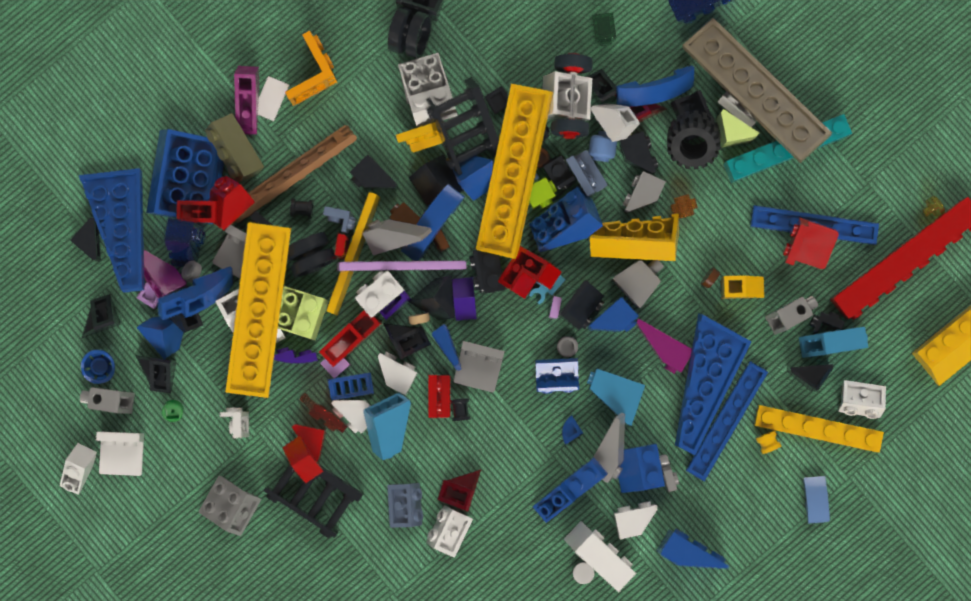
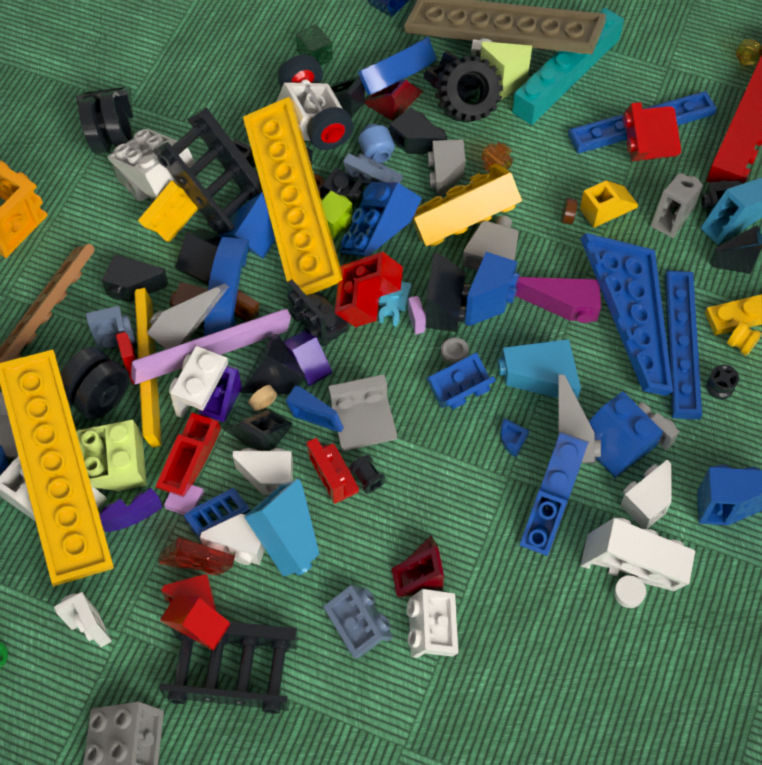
camera: 30 degrees left, 25 degrees down
black bush [290,198,314,218] -> none
white slope [590,103,640,142] -> none
none -> black wheel [706,364,739,400]

